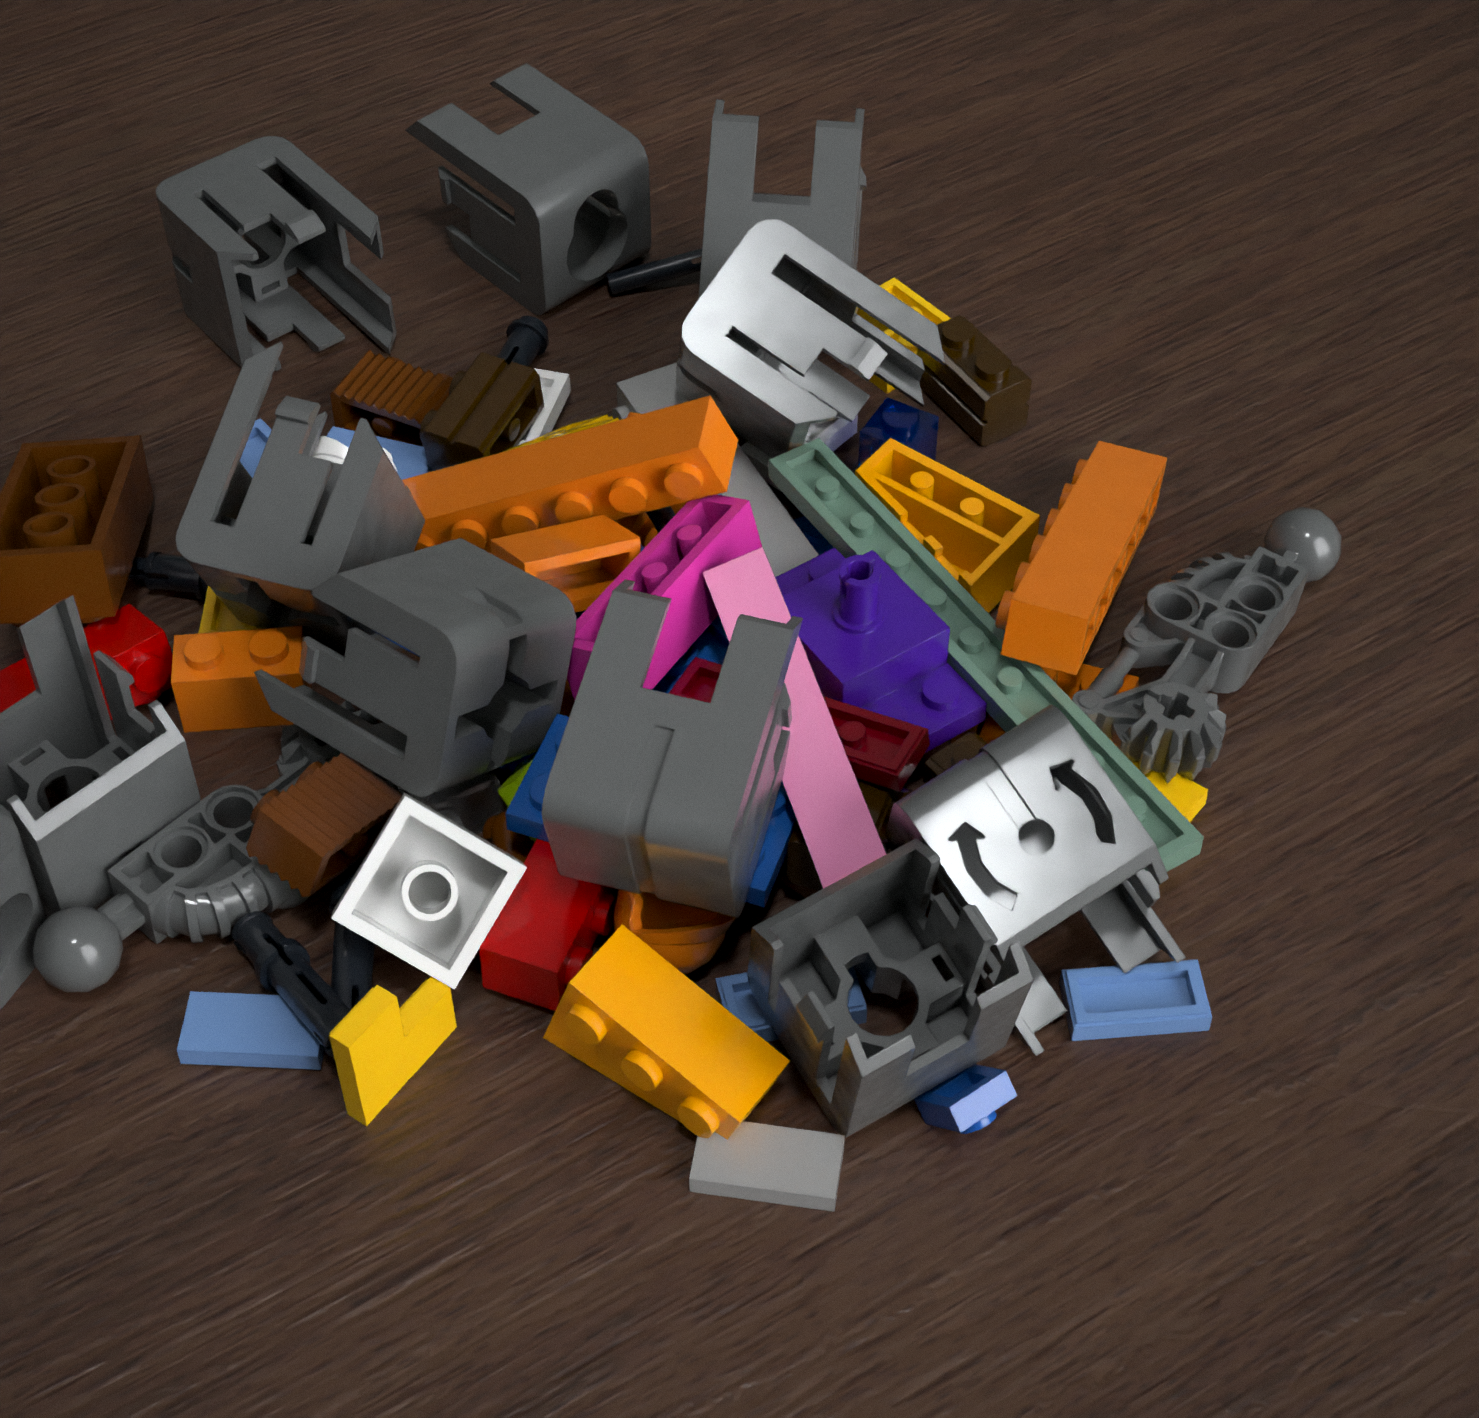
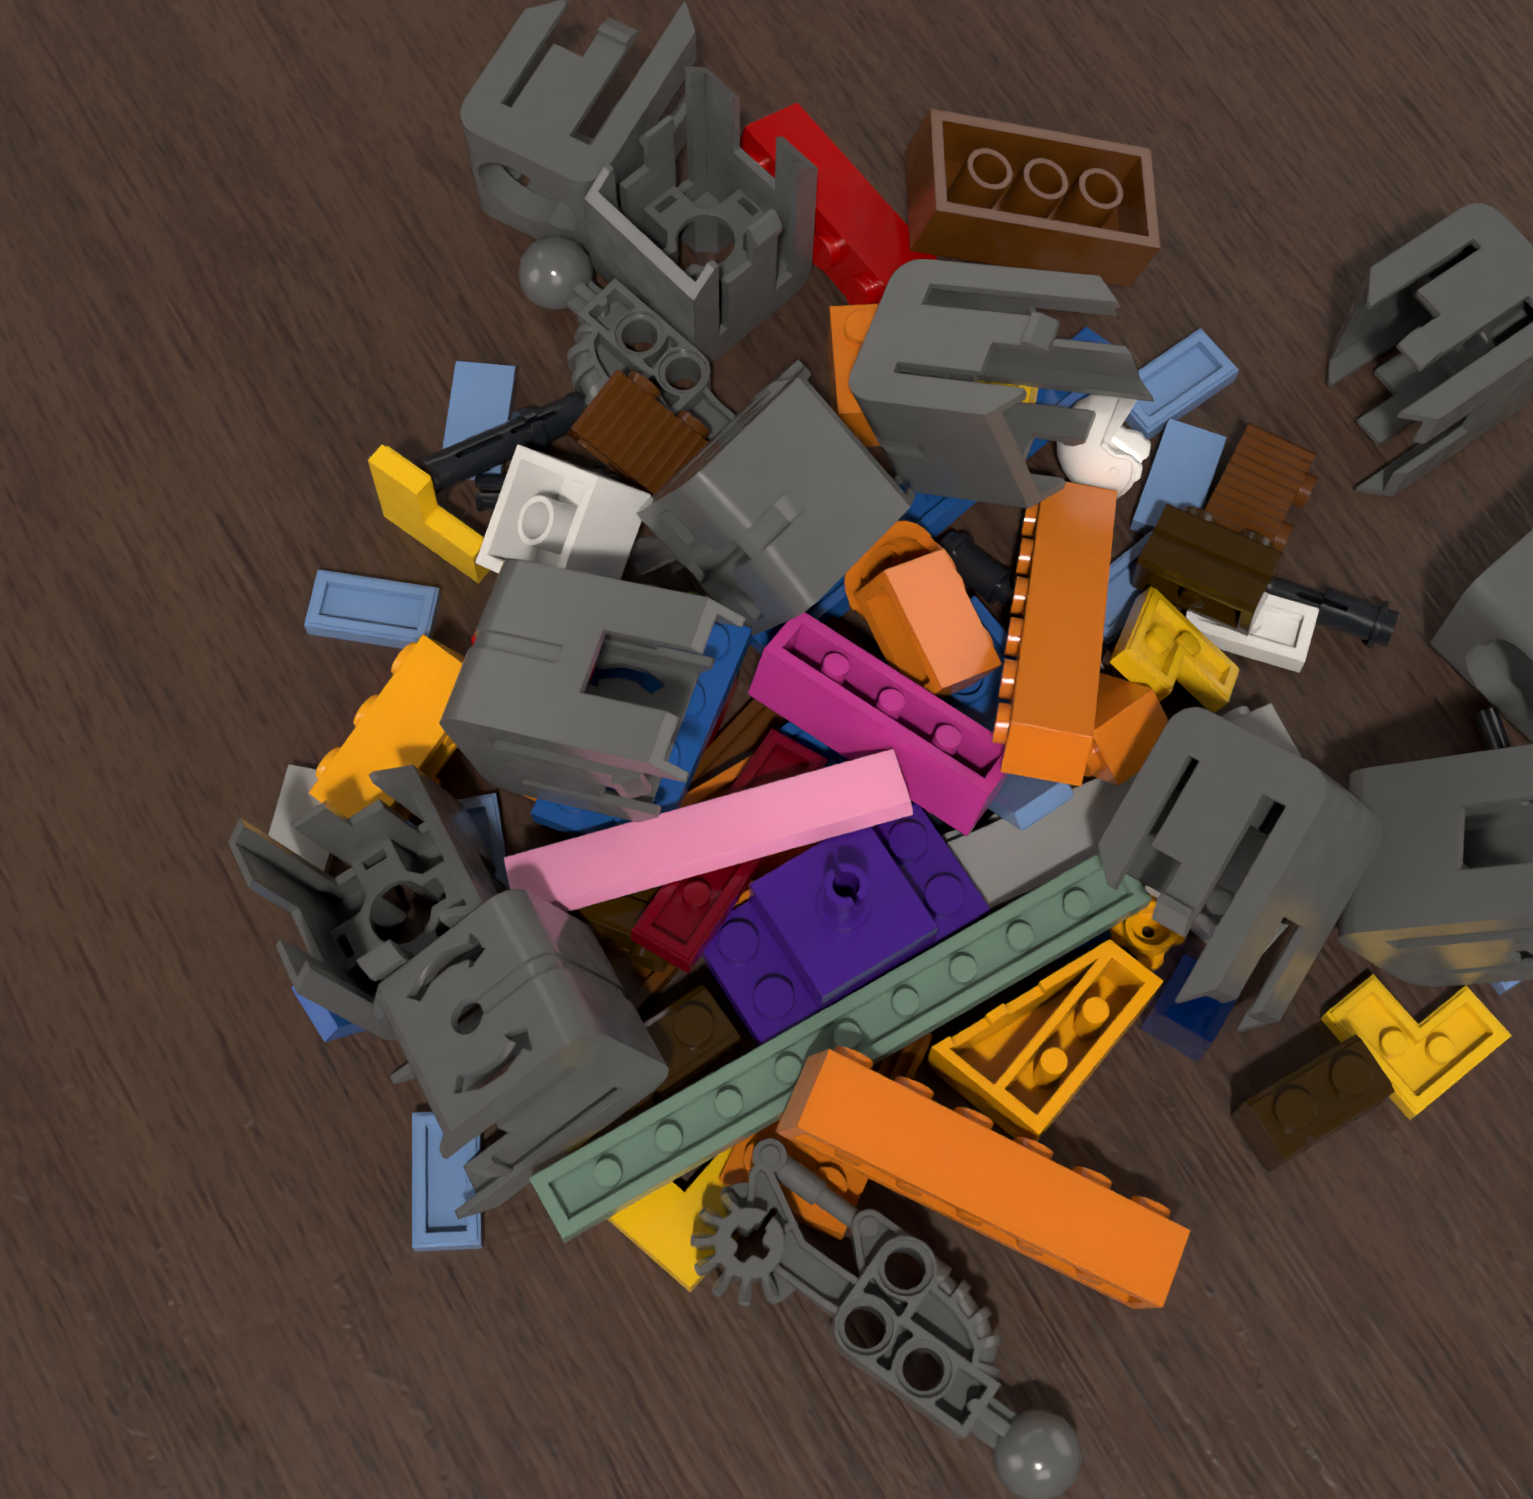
camera: 90 degrees right, 20 degrees up
none -> medium blue tile [304,570,442,649]

